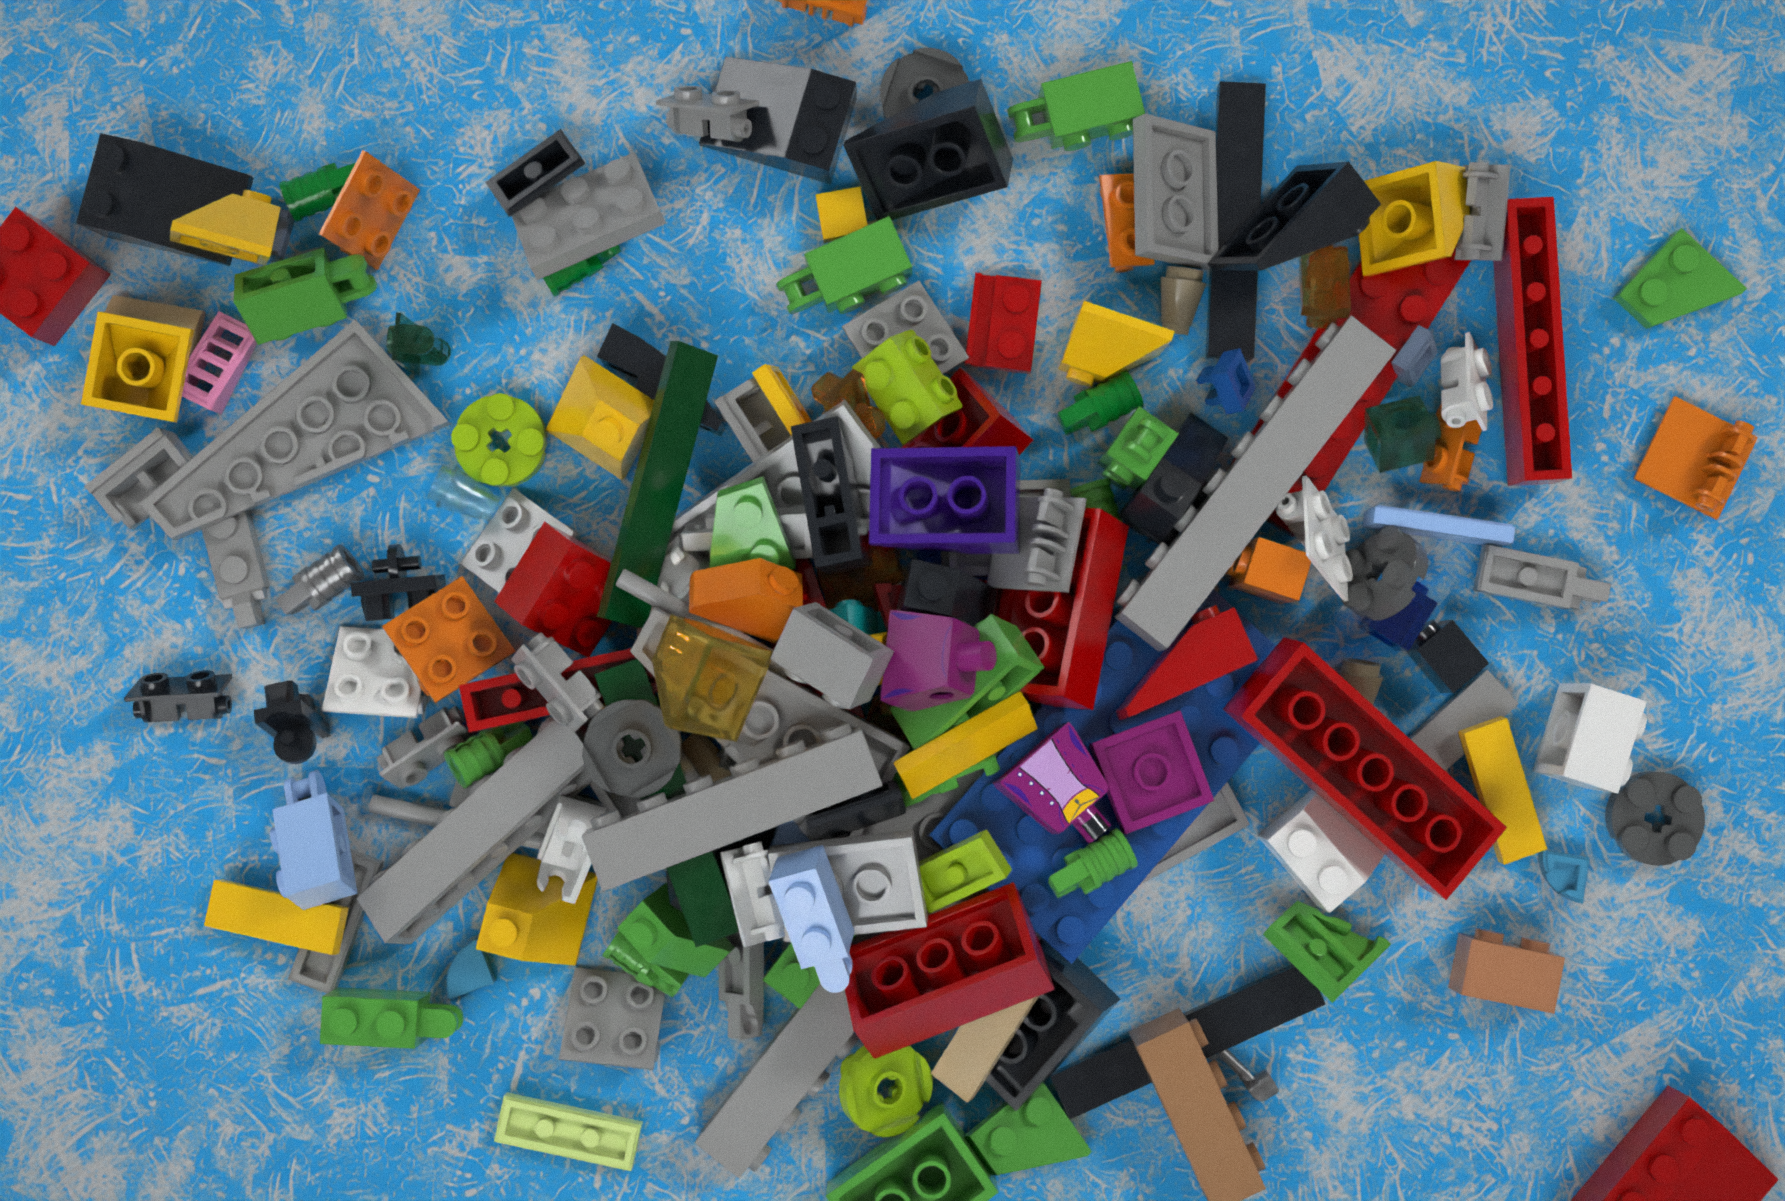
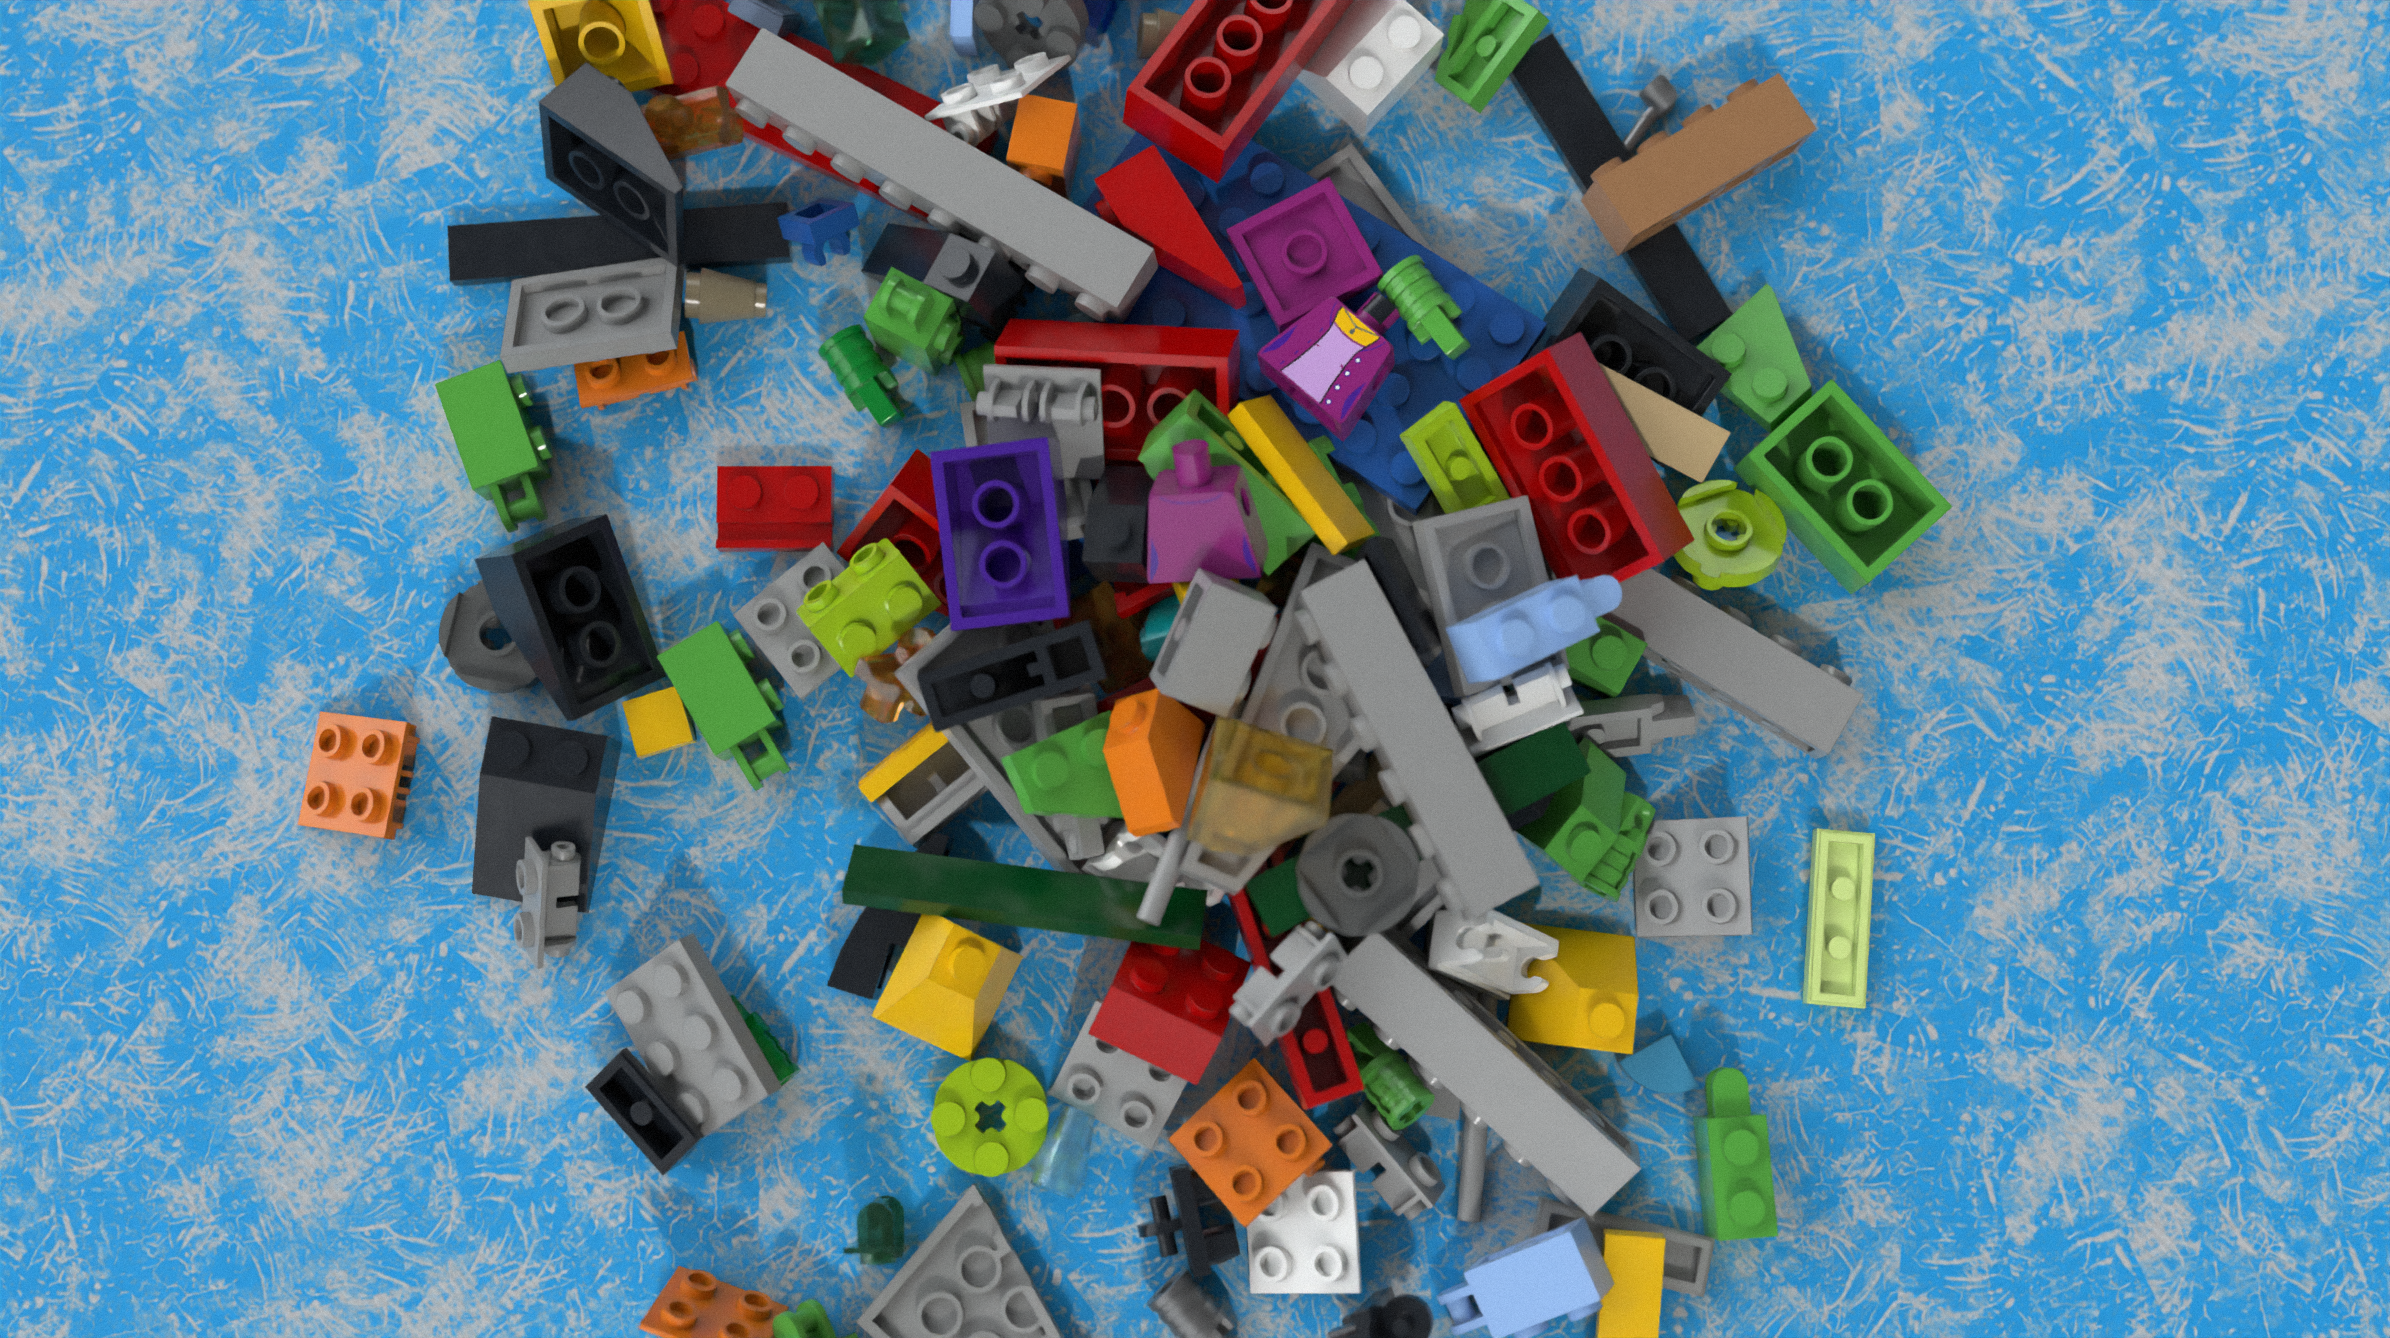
camera: 100 degrees left, 5 degrees down
yellow slope [1058,301,1175,387] -> none

